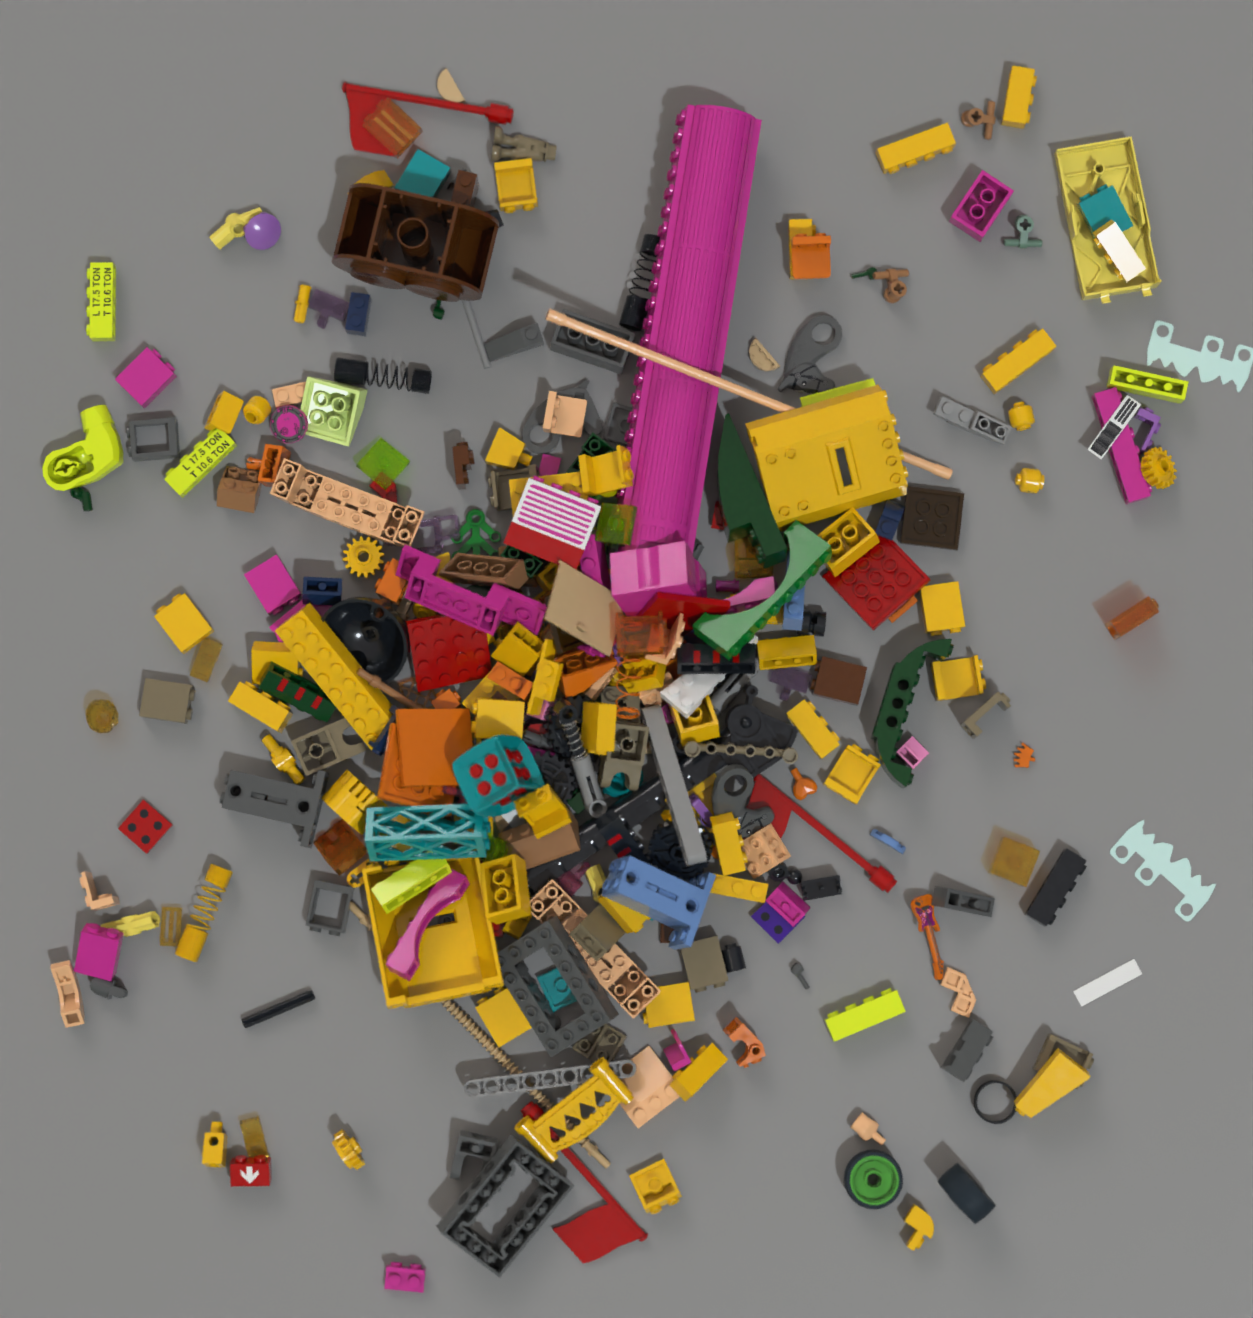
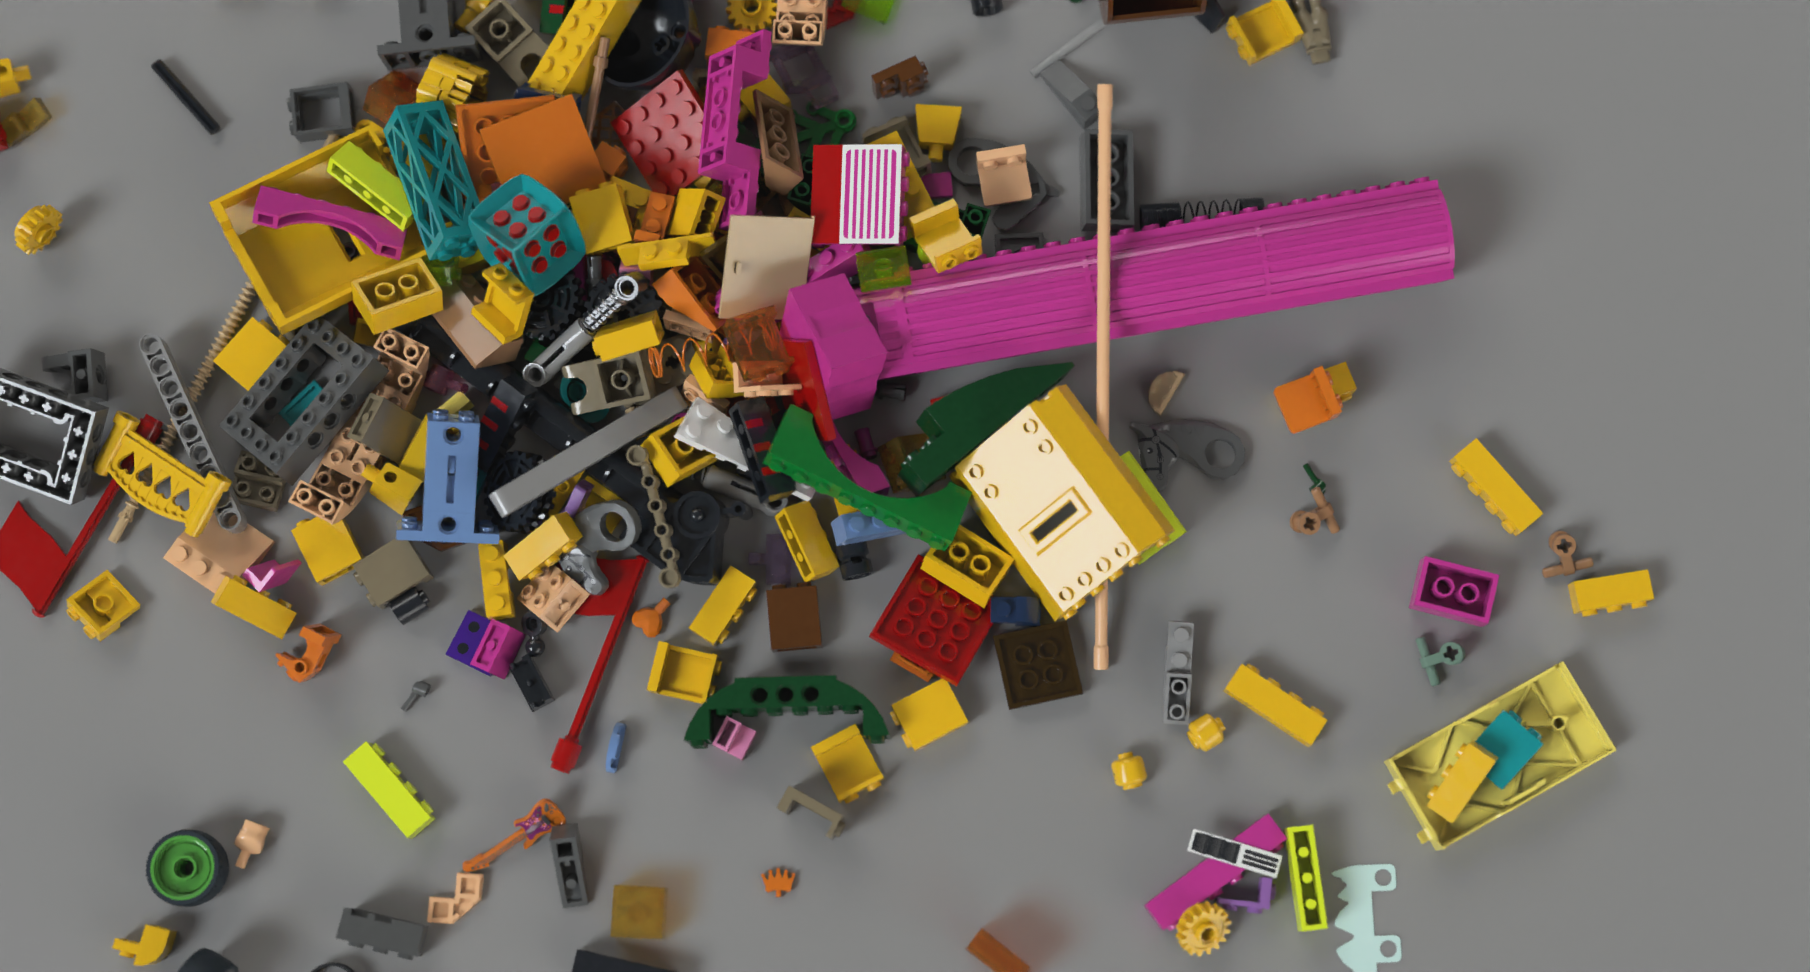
camera: 75 degrees right, 5 degrees down
none -> yellow torso [361,463,423,515]

